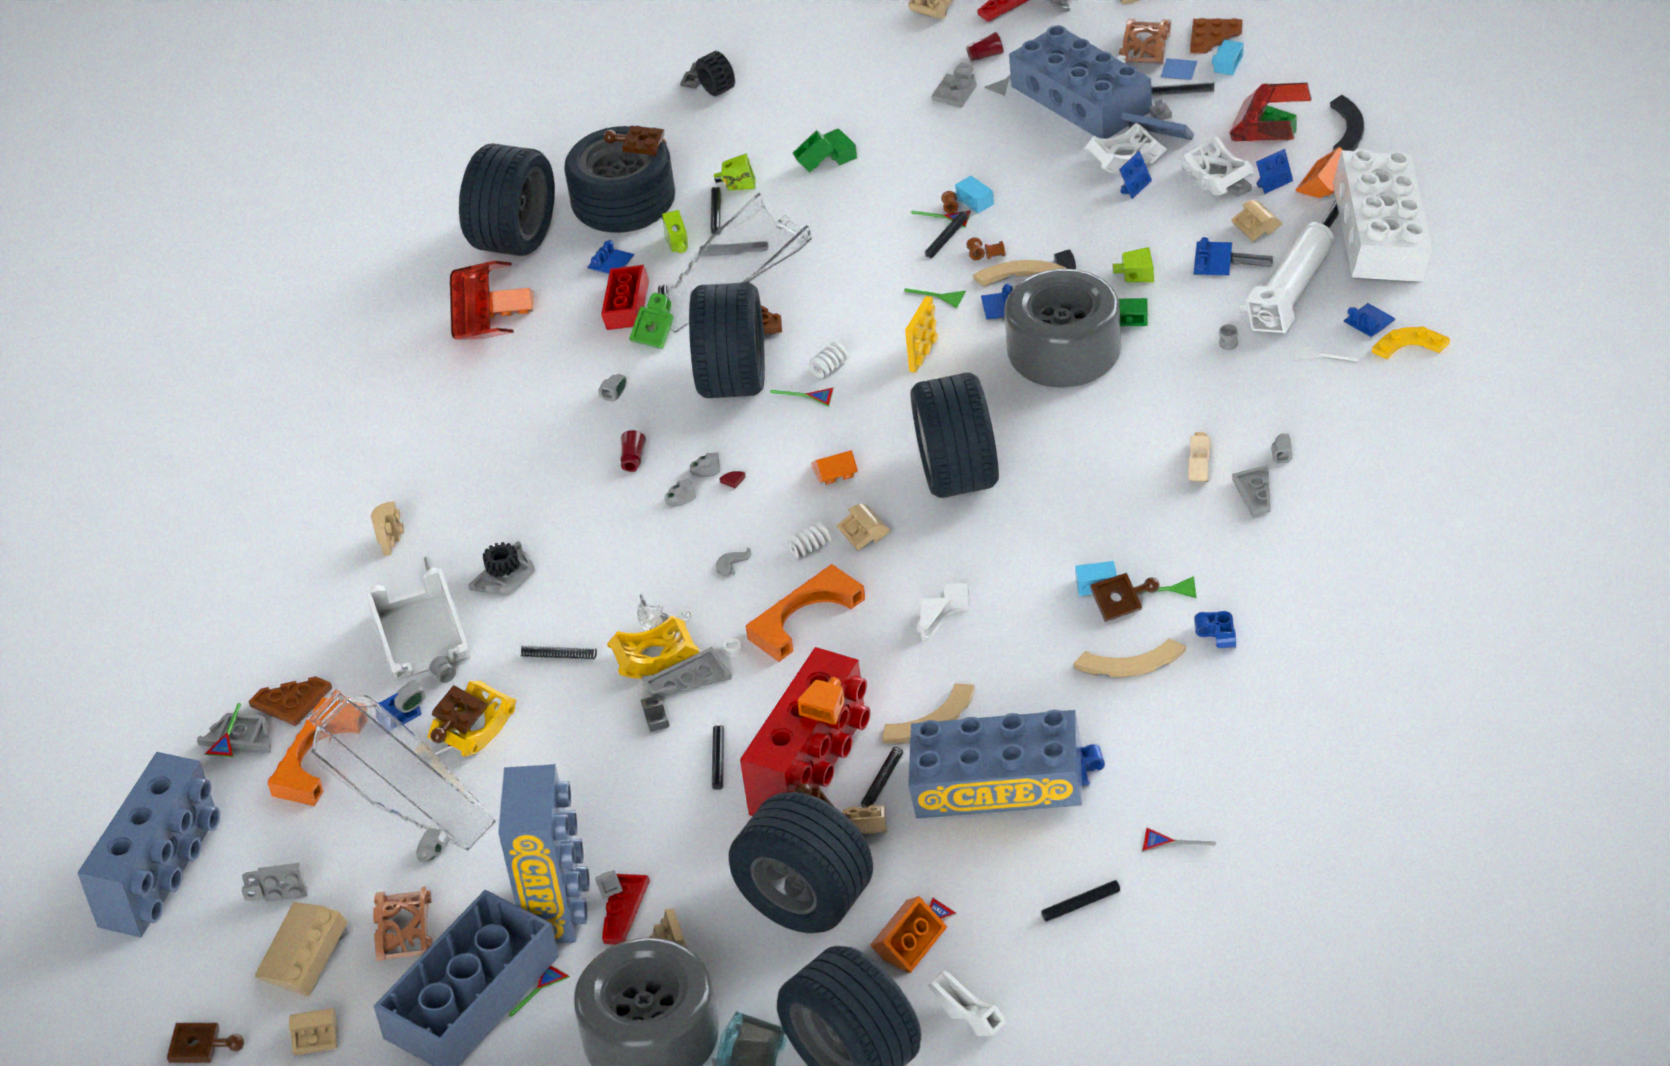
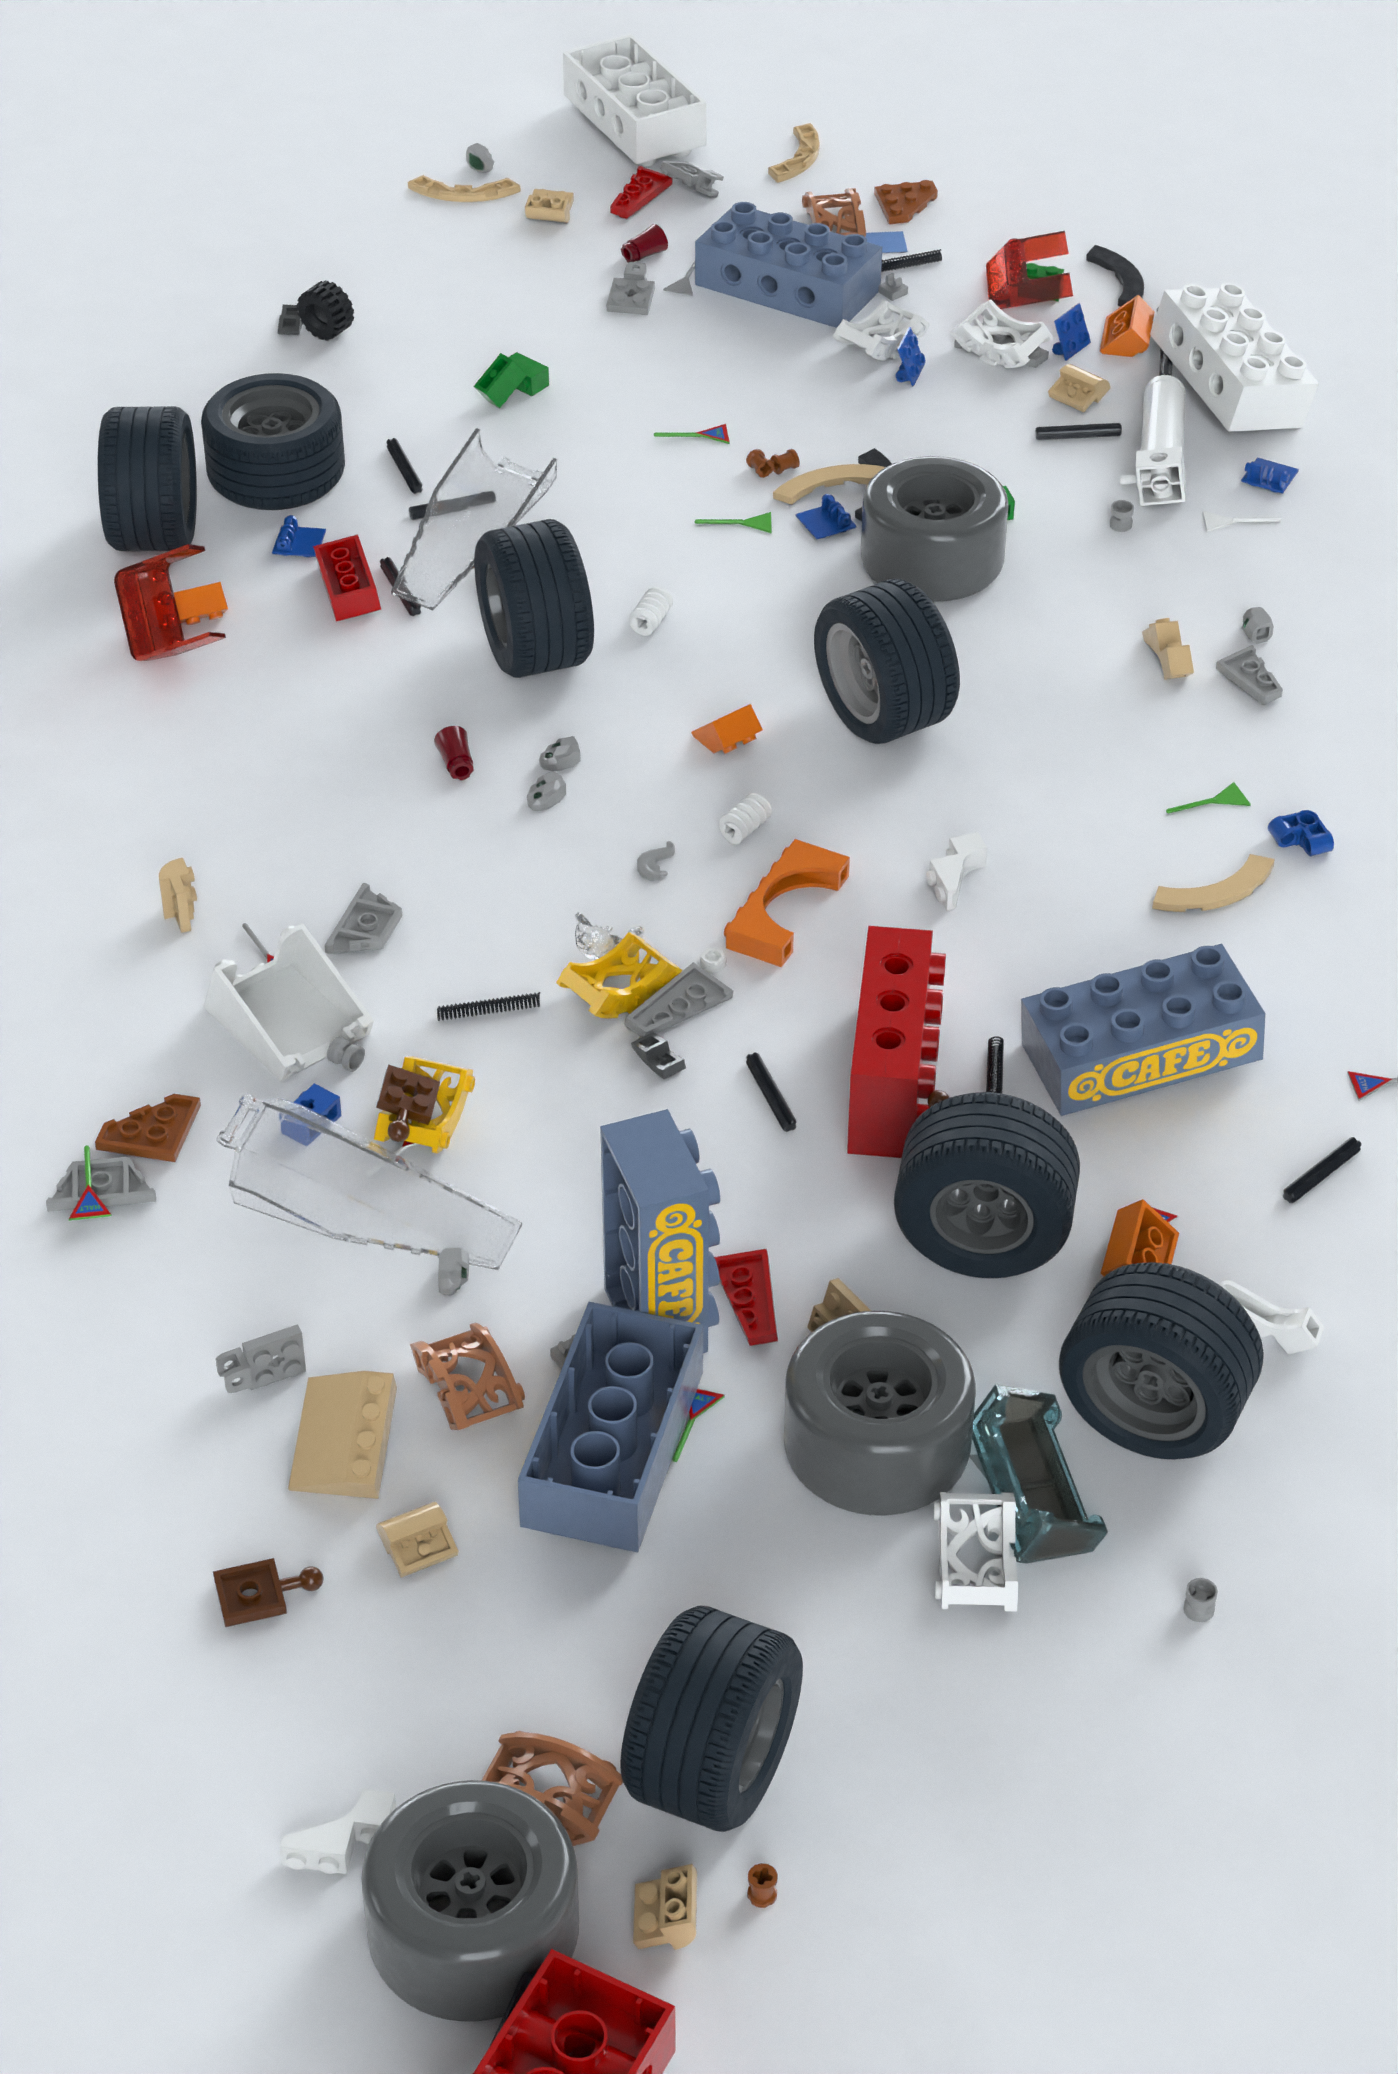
camera: 25 degrees left, 0 degrees up
sand blue brick [77,752,220,938] -> none
orange arch [268,697,368,806] -> none
light grey rock [395,680,426,713] -> none
black tyre [483,542,519,577] -> none
light grey tile [595,870,623,898] -> none
light grey rock [598,374,627,402] -> none
reddish brown plate [603,126,664,155] -> none
bright green plate [629,292,675,349] -> none
lime torso [662,210,688,253] -> none
lime torso [714,153,756,191] -> none
dark red tile [719,471,746,489] -> none
piece [770,387,834,407] -> none
orange torso [797,677,844,725] -> none
tan brick [836,504,890,551] -> none
tan tile [882,684,975,744] -> none
yellow plate [905,296,938,373] -> none
black axle [925,211,968,259] -> none
dark orange bush [941,191,959,214] -> none
medium azure brick [955,176,994,213] -> none
medium azure brick [1075,561,1117,596] -> none
reddish brown plate [1090,572,1160,622] -> none
lime torso [1112,247,1154,282] -> none
sand blue tile [1121,112,1194,140] -> none
blue hinge [1194,237,1232,276] -> none
medium azure brick [1212,39,1244,75] -> none
yellow plate [1372,326,1450,359] -> none

